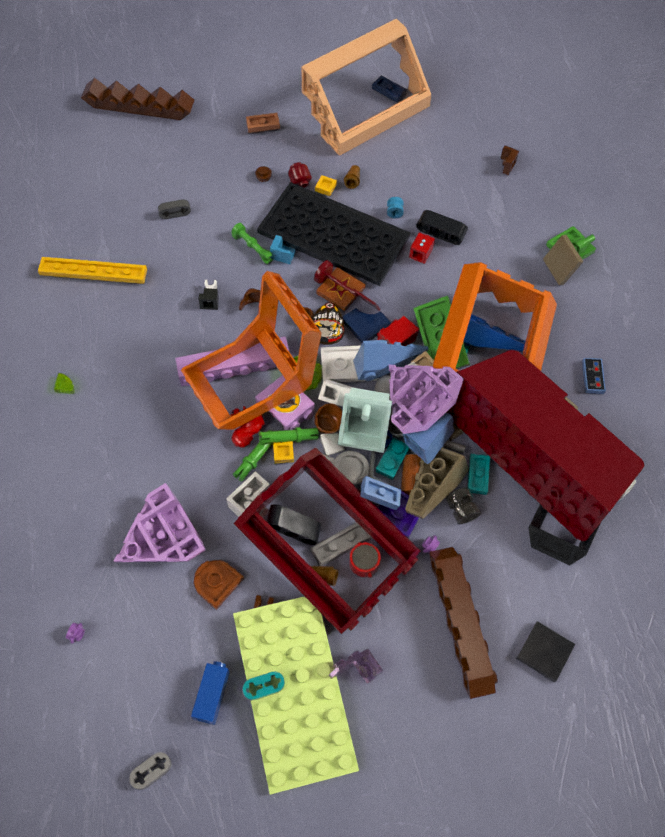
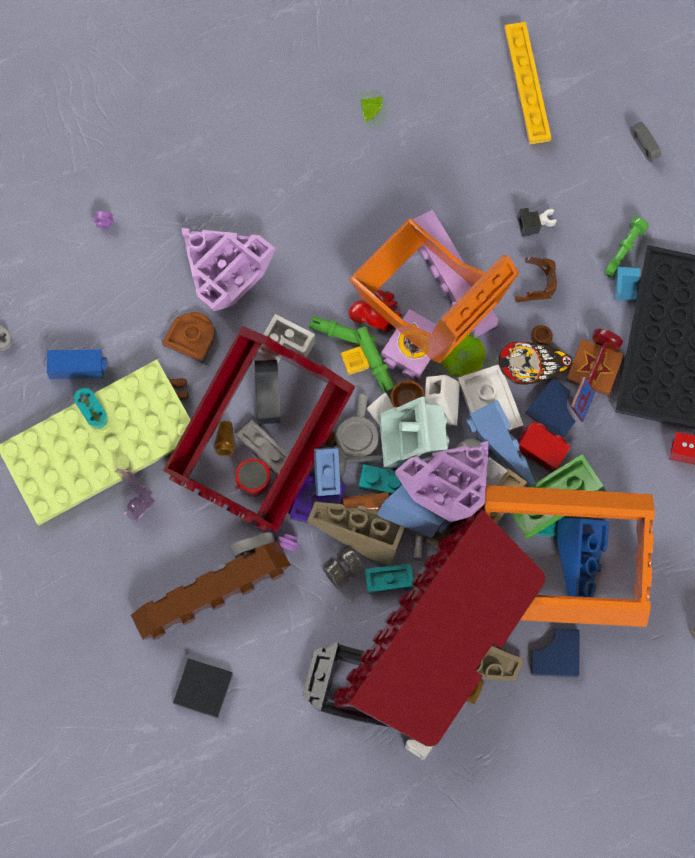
camera: 75 degrees right, 10 degrees up
tile [582,358,606,394] -> none
none -> light grey beam [231,532,275,558]
none -> dark blue tile [532,629,580,677]

